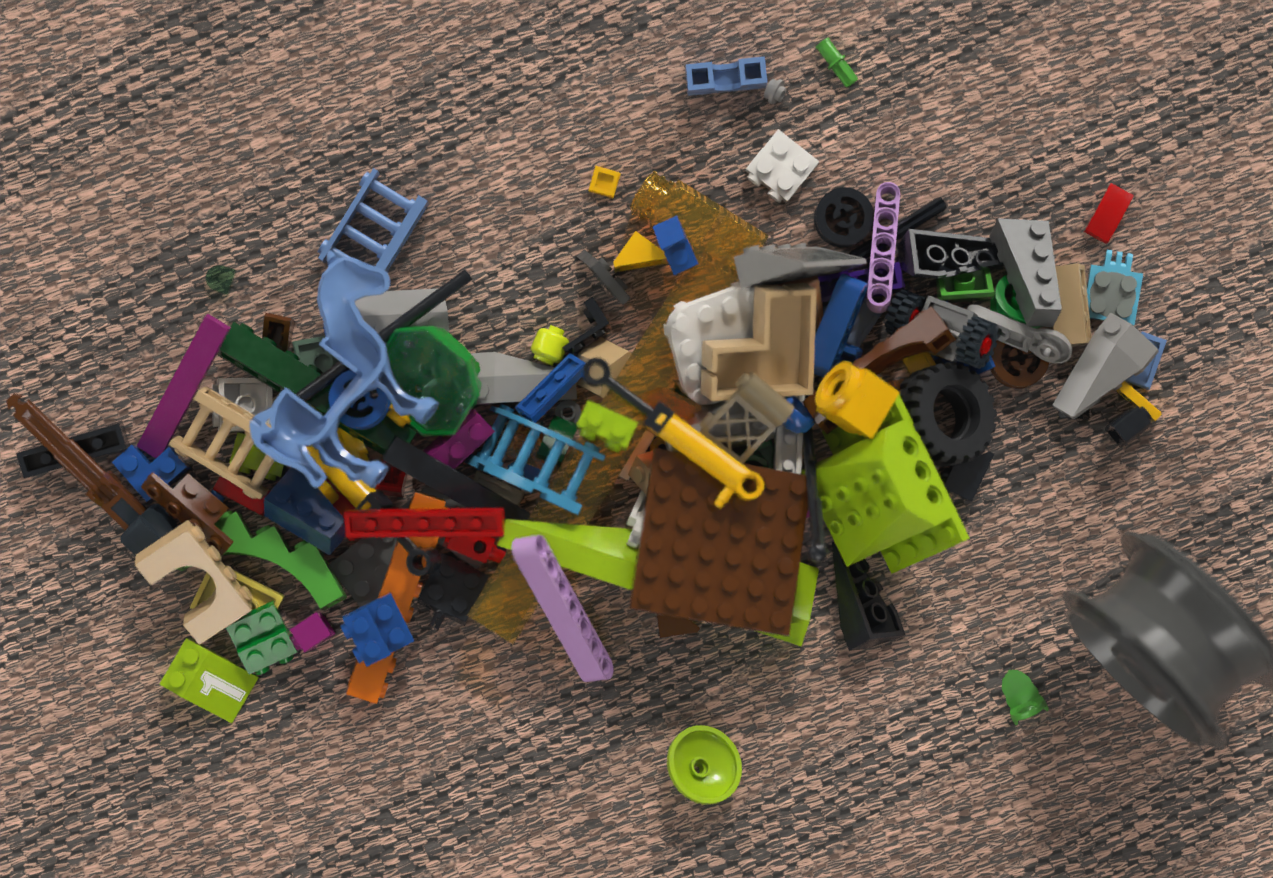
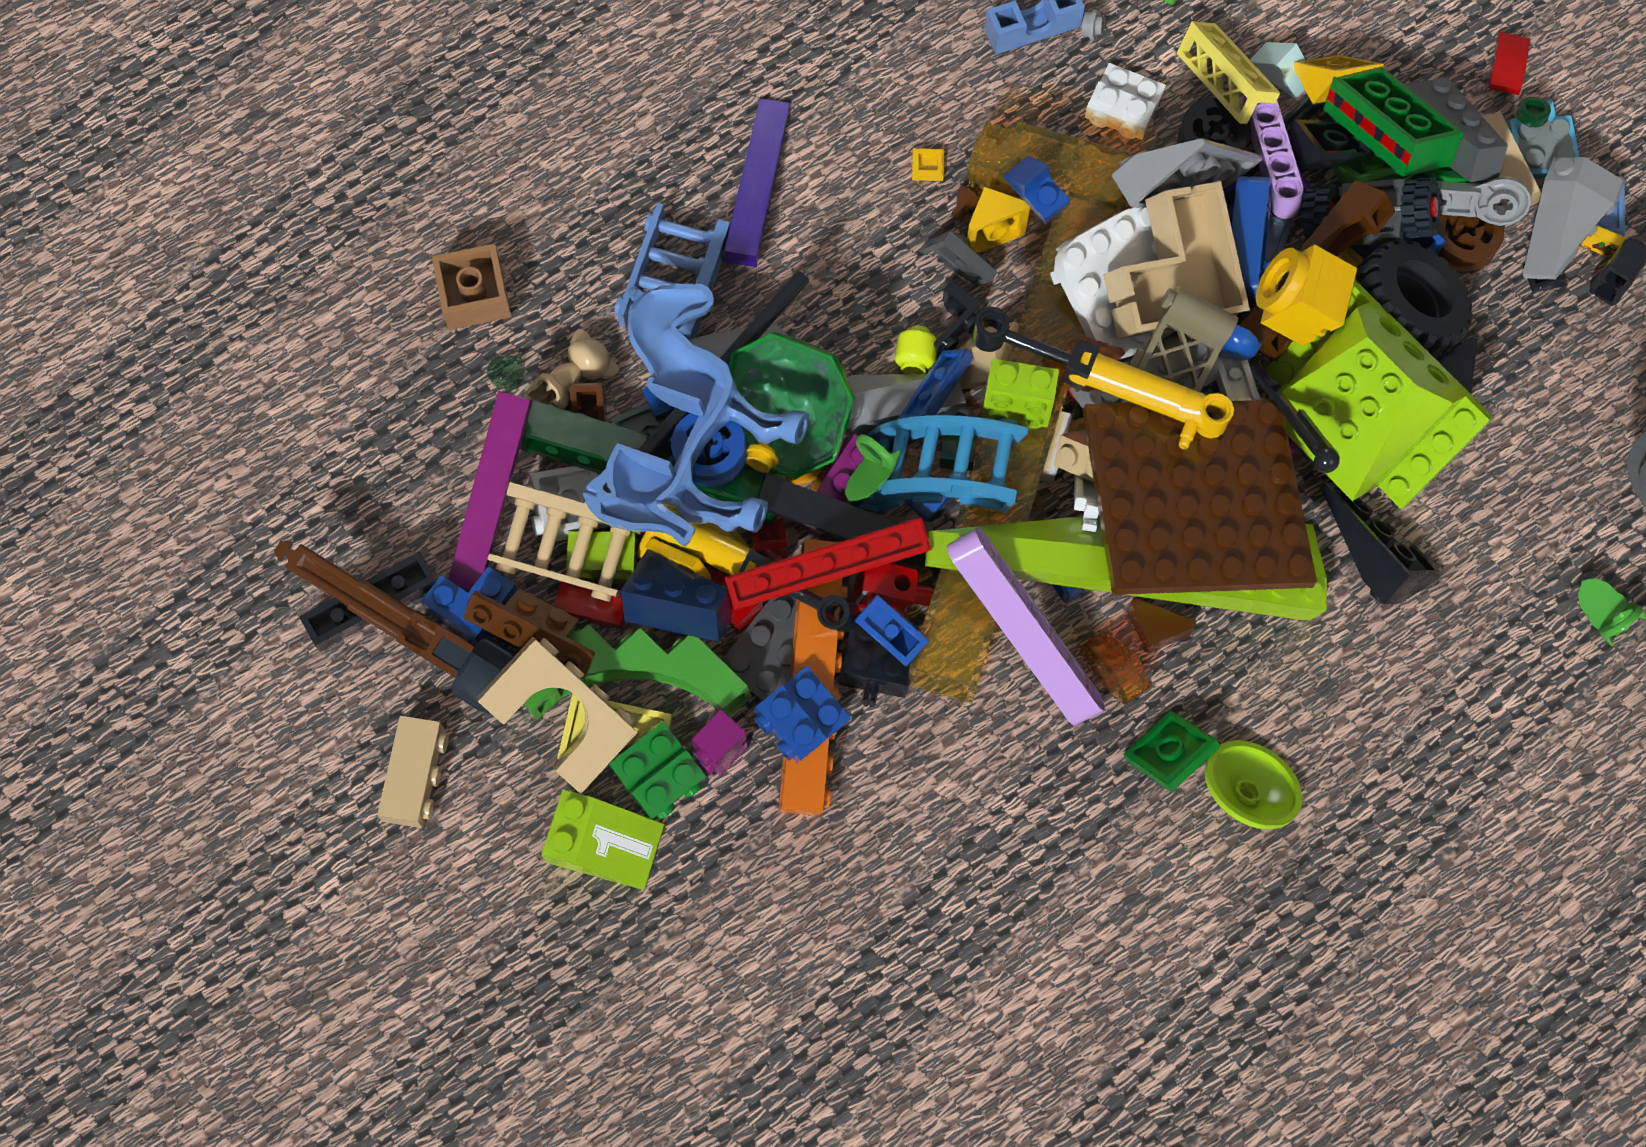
camera: 10 degrees left, 15 degrees down
none -> tan brick [377,716,449,828]
none -> medium nougat brick [432,243,512,330]
none -> tan animal [527,330,619,410]
none -> dark purple slope [724,98,790,267]
none -> bright green piece [845,434,901,501]
none -> blue slope [854,594,929,666]
none -> reddish brown rock [951,185,981,221]
none -> clear orange slope [1077,631,1152,705]
none -> green tile [1123,710,1220,793]
none -> light yellow fence [1177,21,1280,124]
none -> light aqua slope [1250,42,1305,100]
none -> yellow slope [1294,55,1384,104]
none -> green brick [1323,66,1464,177]
none -> dark green tile [1516,97,1551,127]

